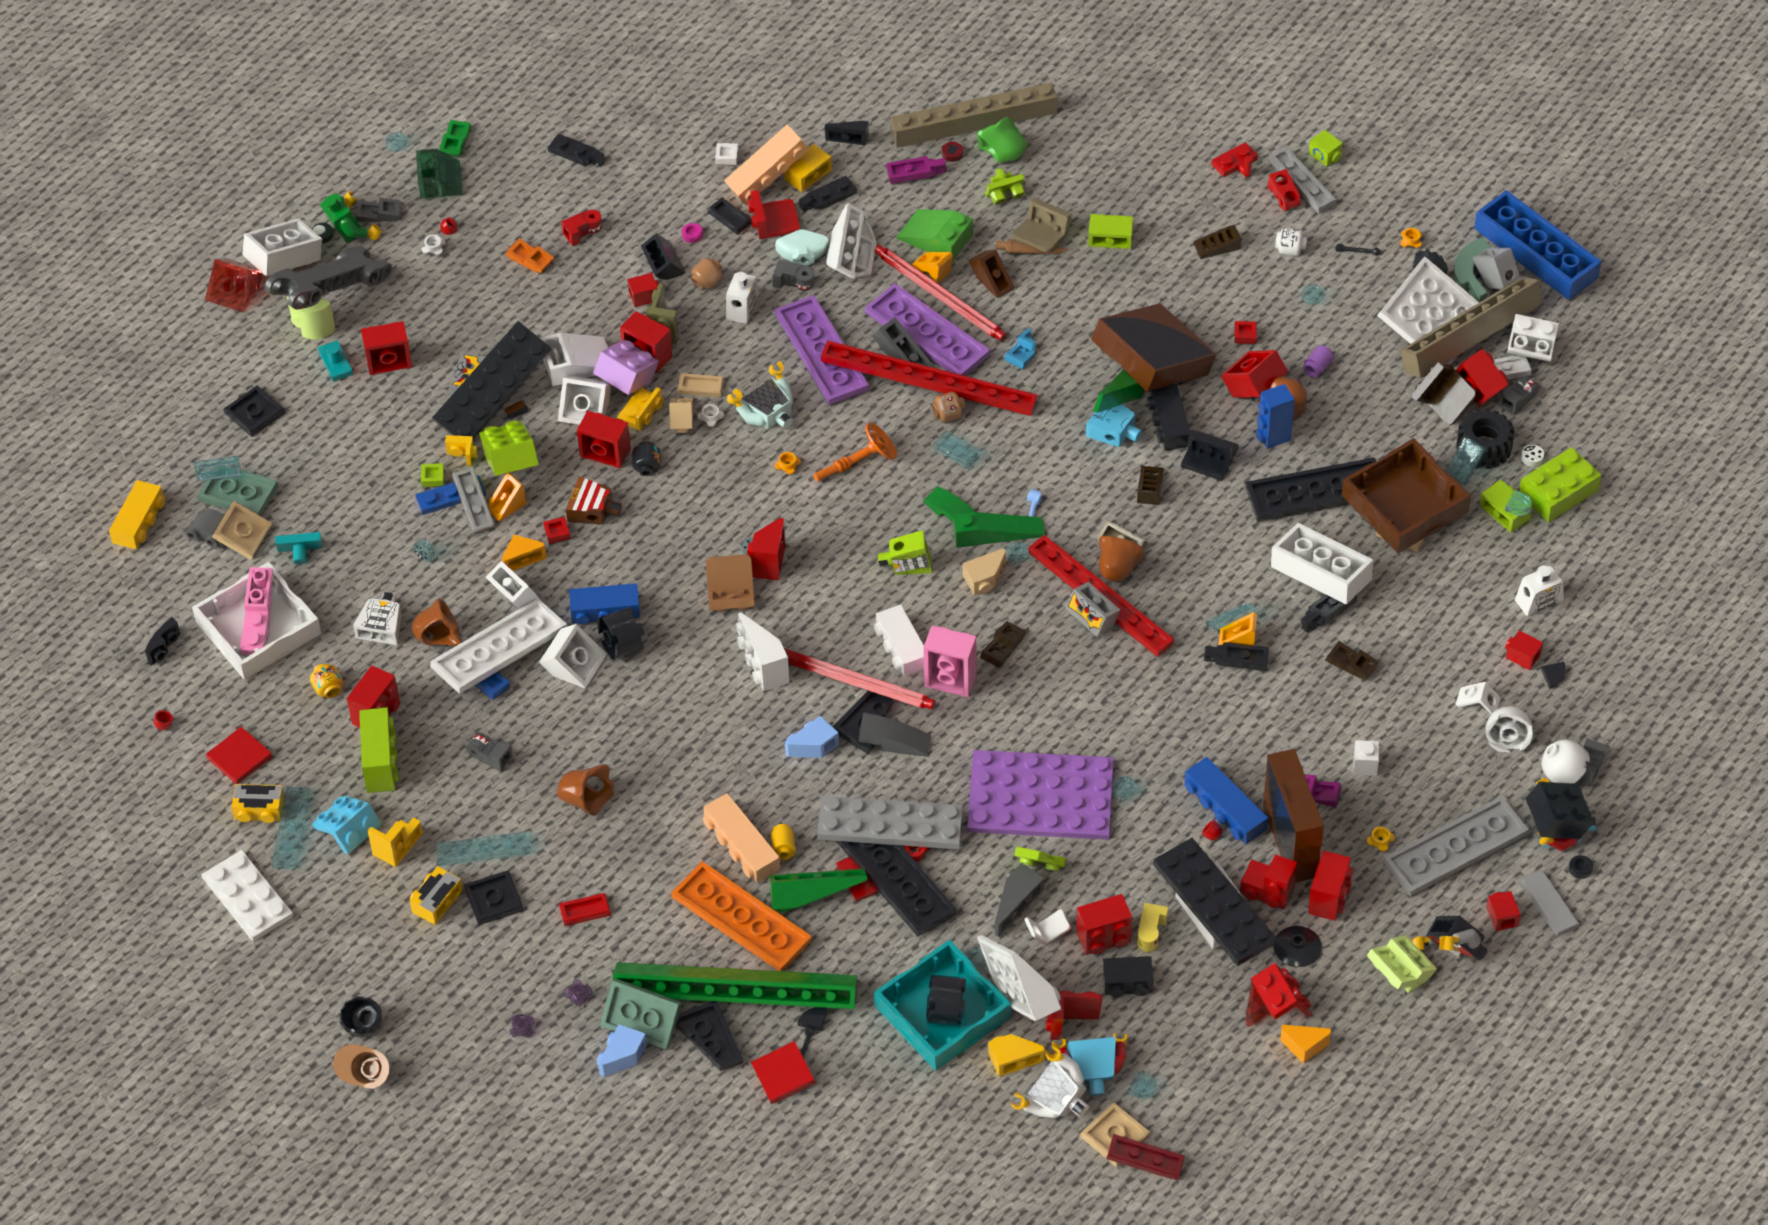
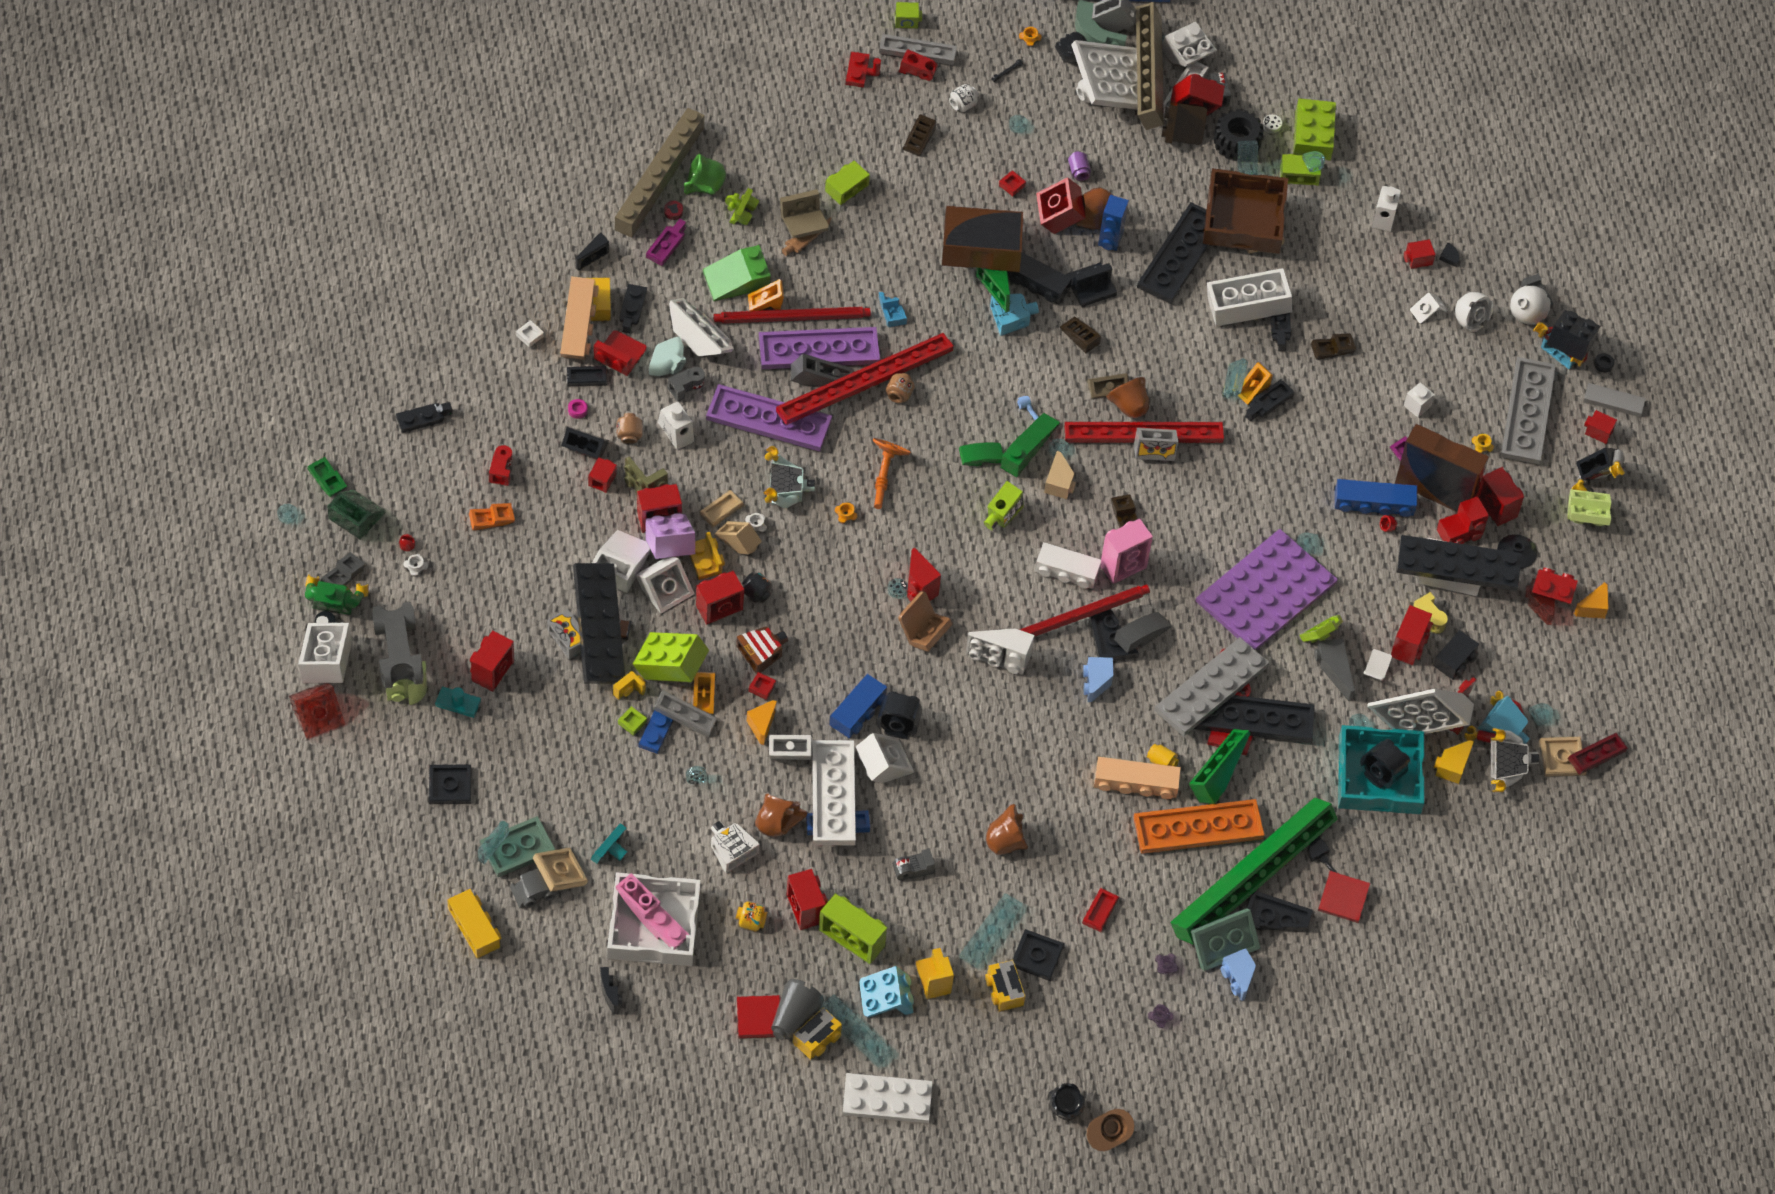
camera: 55 degrees left, 5 degrees up
red hinge [154,710,173,731] -> none
clear light blue tile [933,430,981,470] -> none
reddish brown slope [968,250,1015,298] -> none
none -> dark grey cone [771,979,824,1040]

